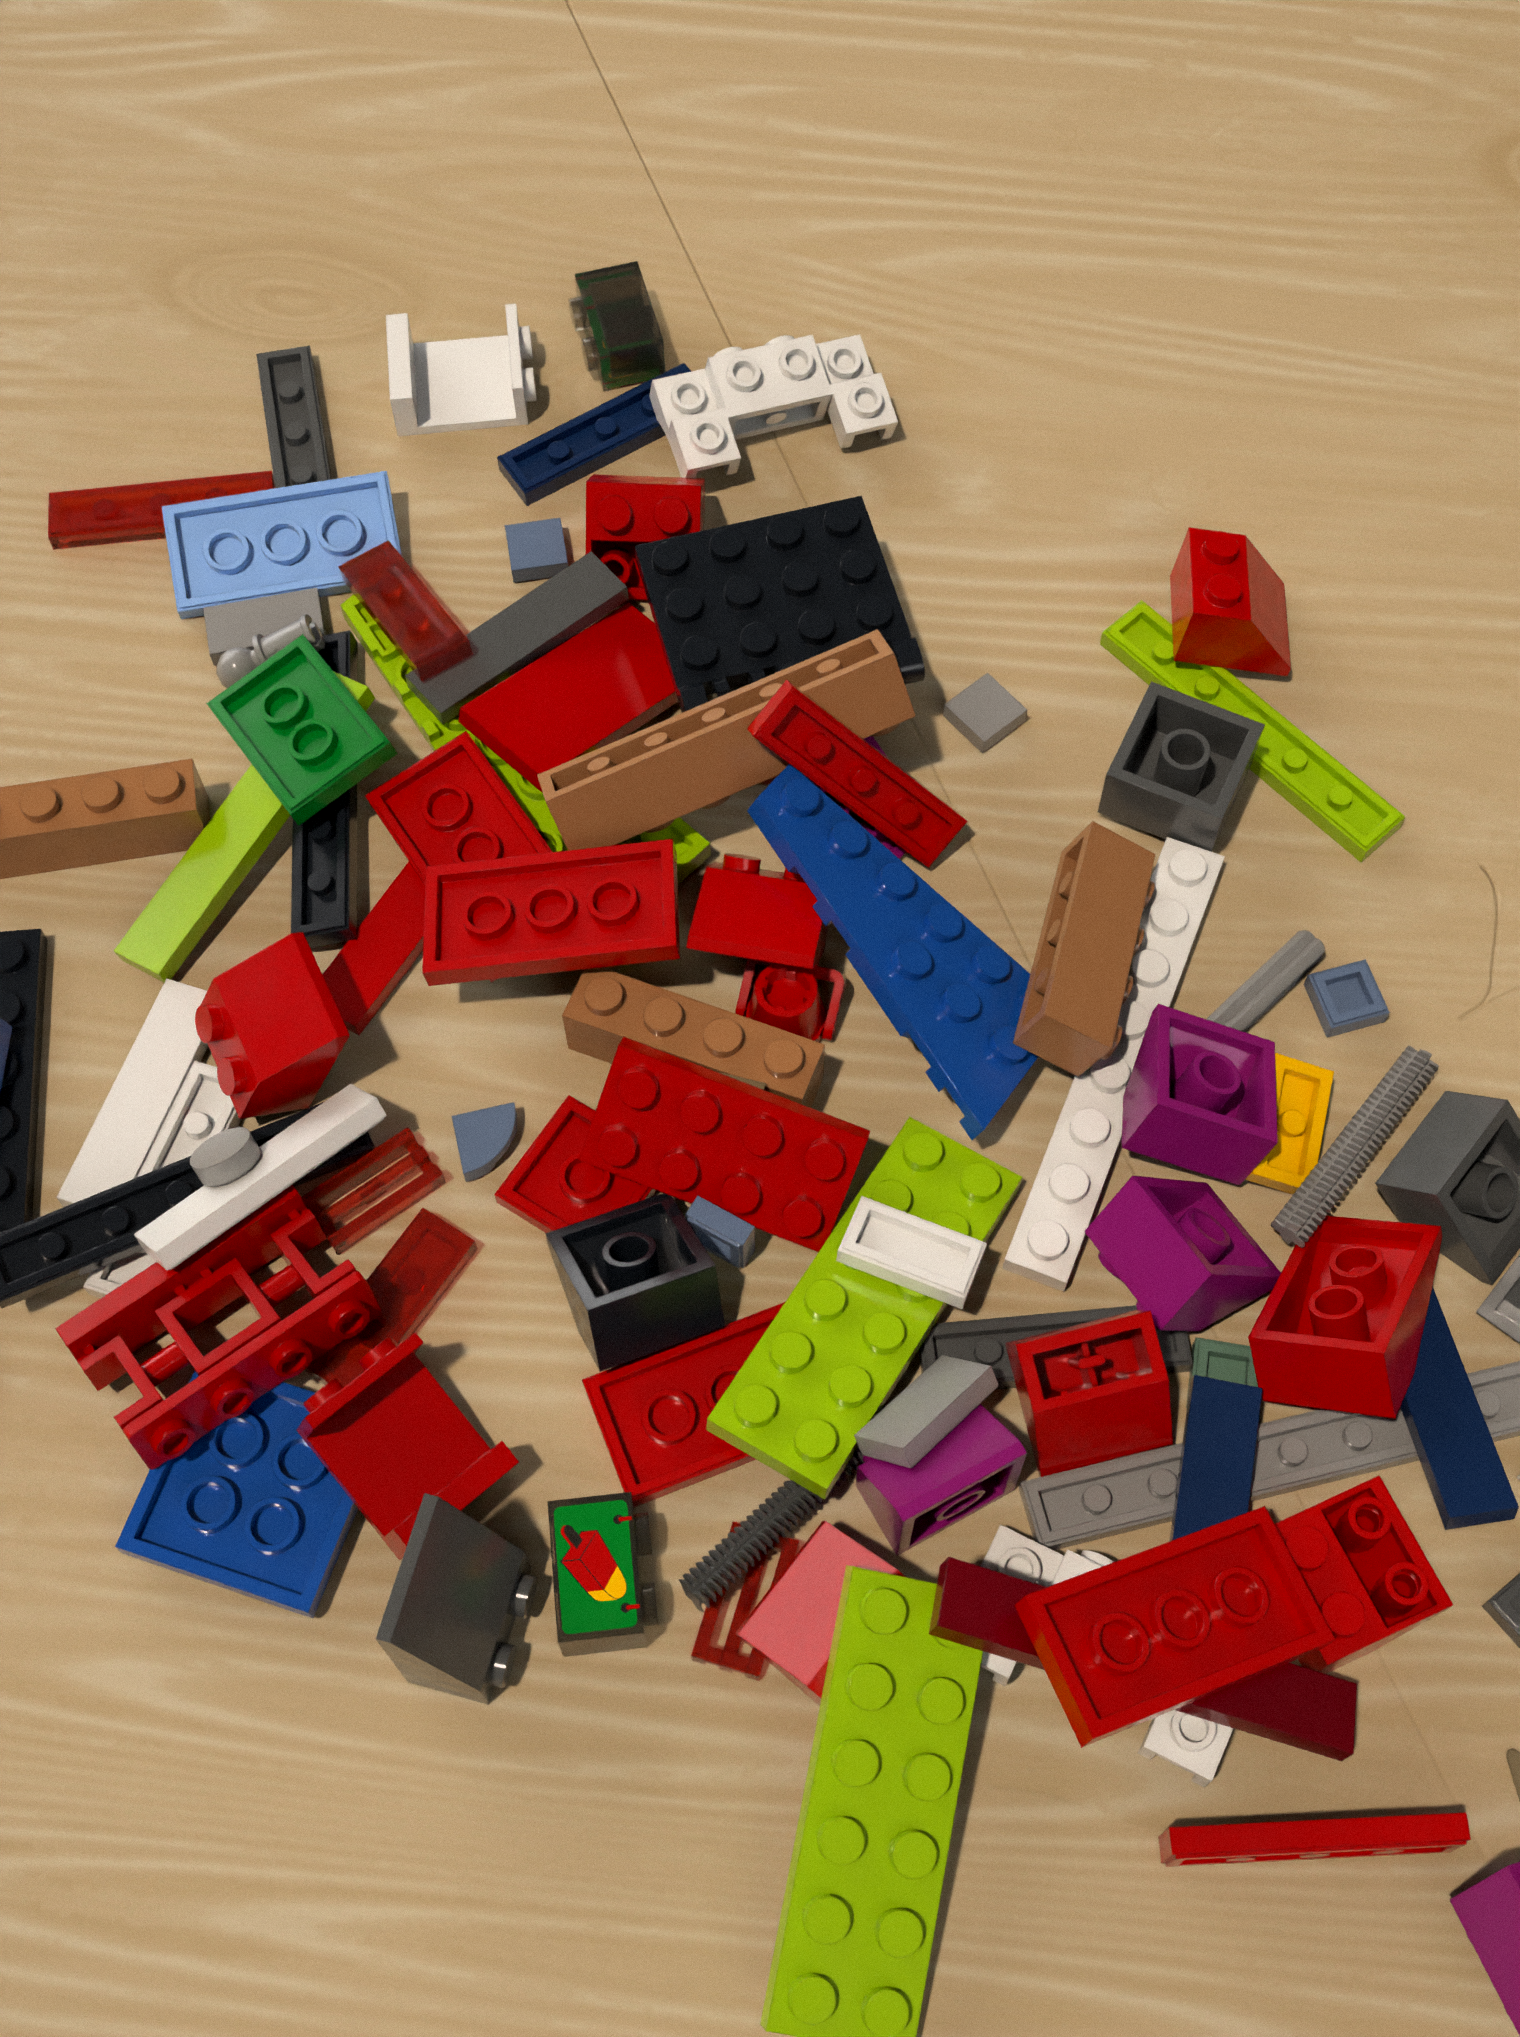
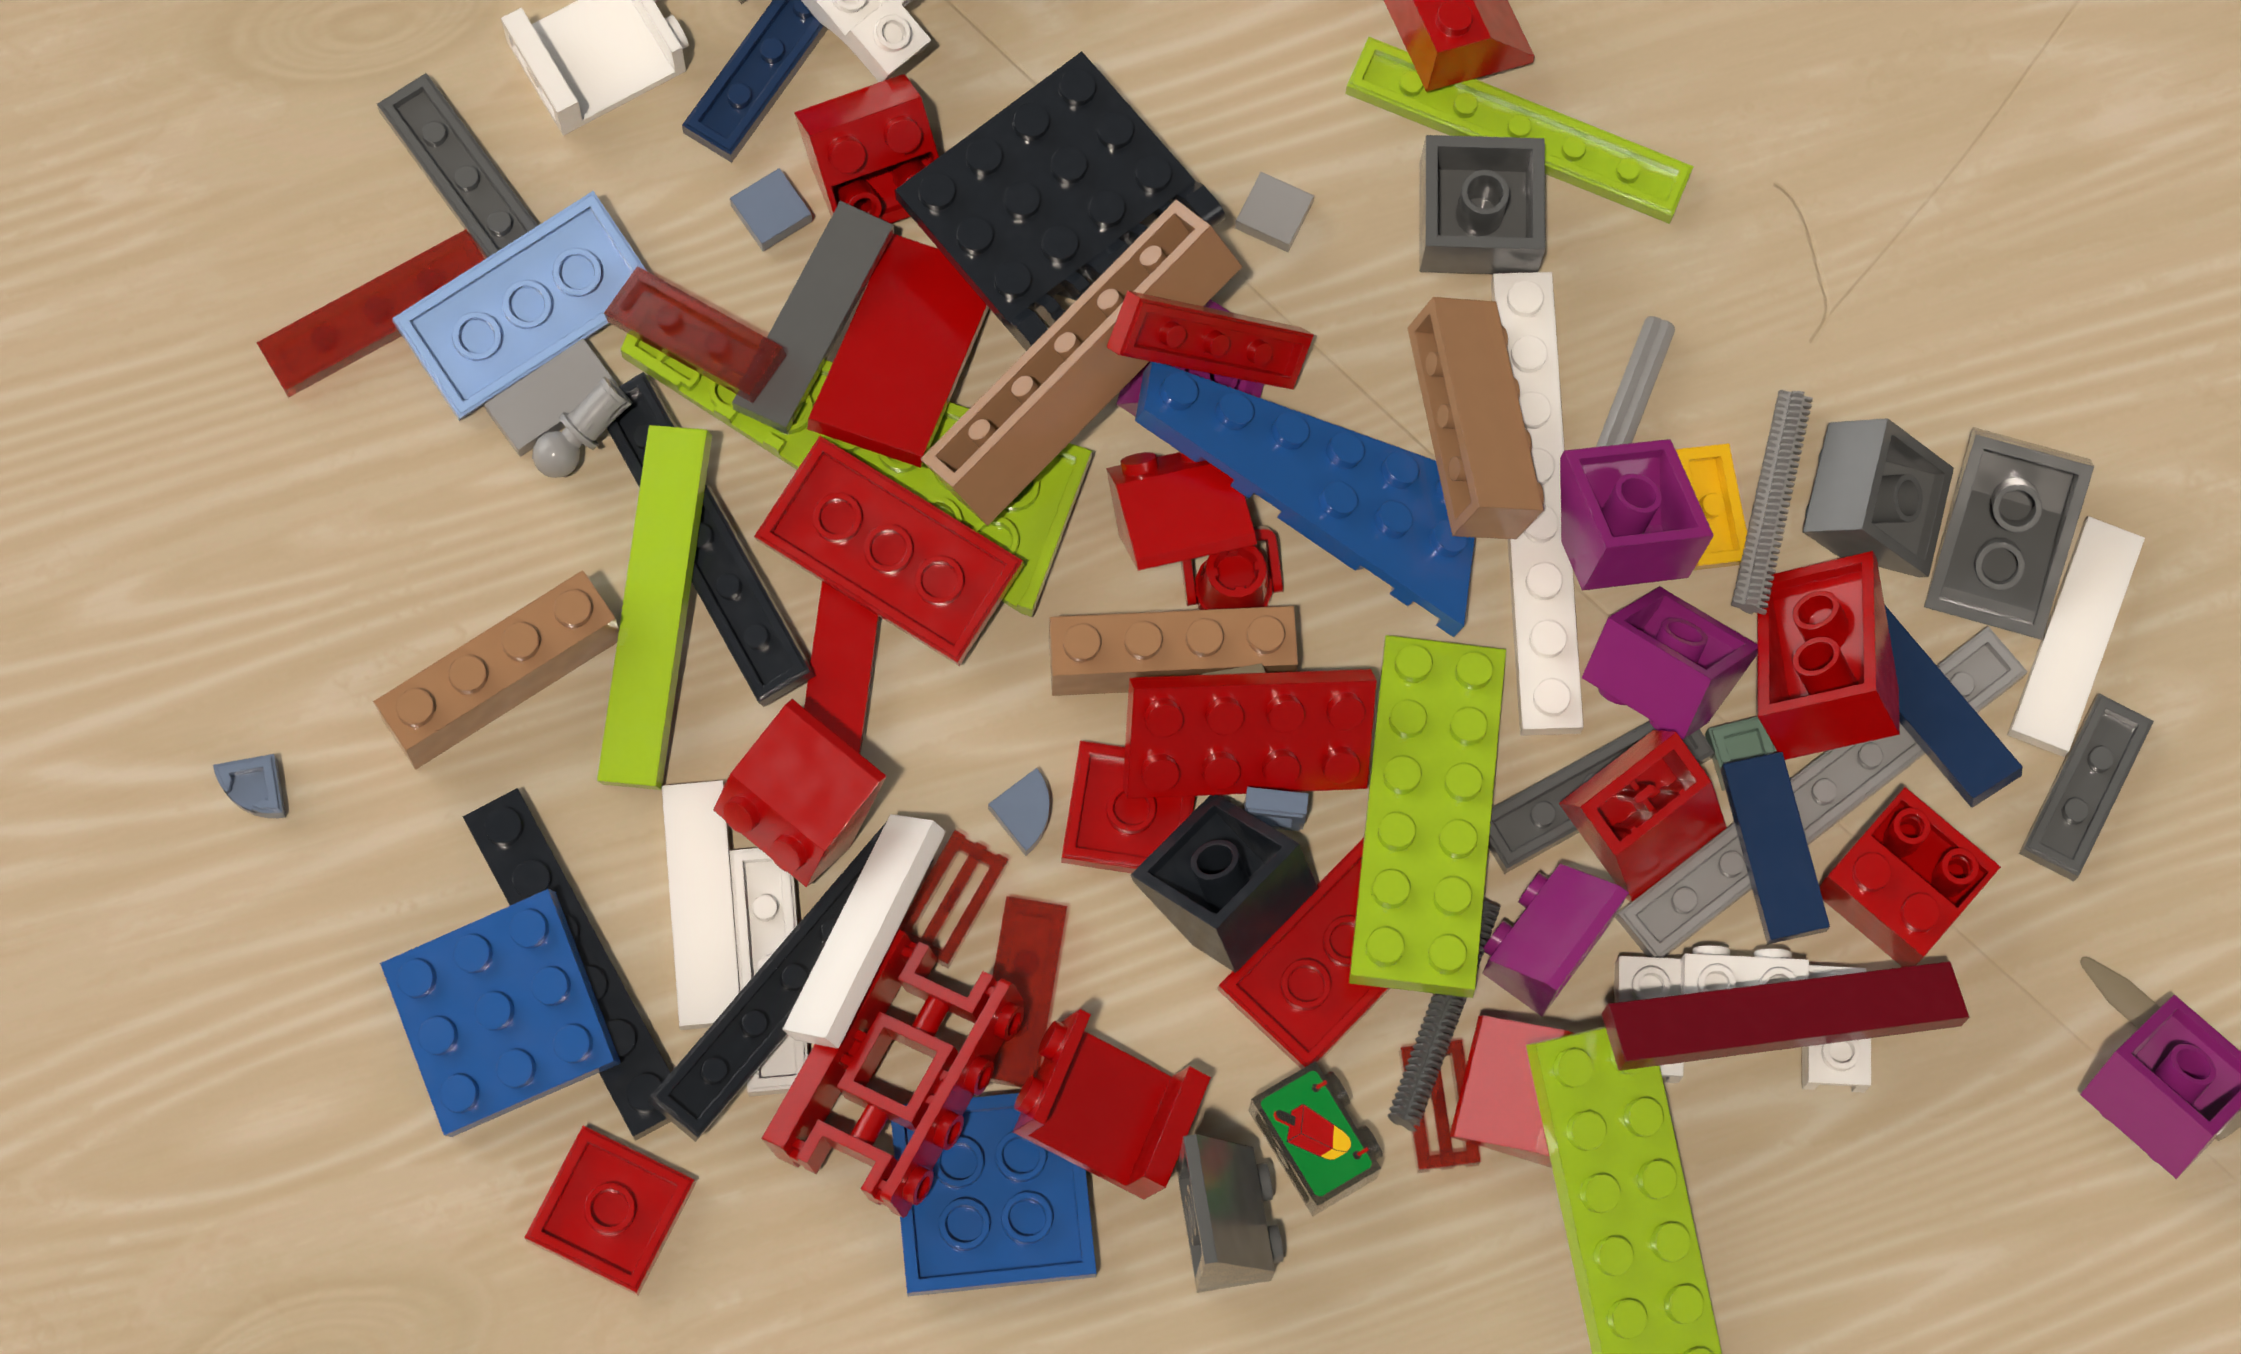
camera: 30 degrees left, 10 degrees up
light grey tile [190,1127,261,1187] -> none
green tile [206,634,398,826] -> none
red plate [422,839,680,986] -> none
white tile [836,1196,987,1309] -> none
light grey tile [854,1355,999,1468] -> none
red plate [1014,1506,1336,1748] -> none
red tile [1158,1812,1471,1867] -> none
sand blue tile [1303,959,1390,1038] -> none

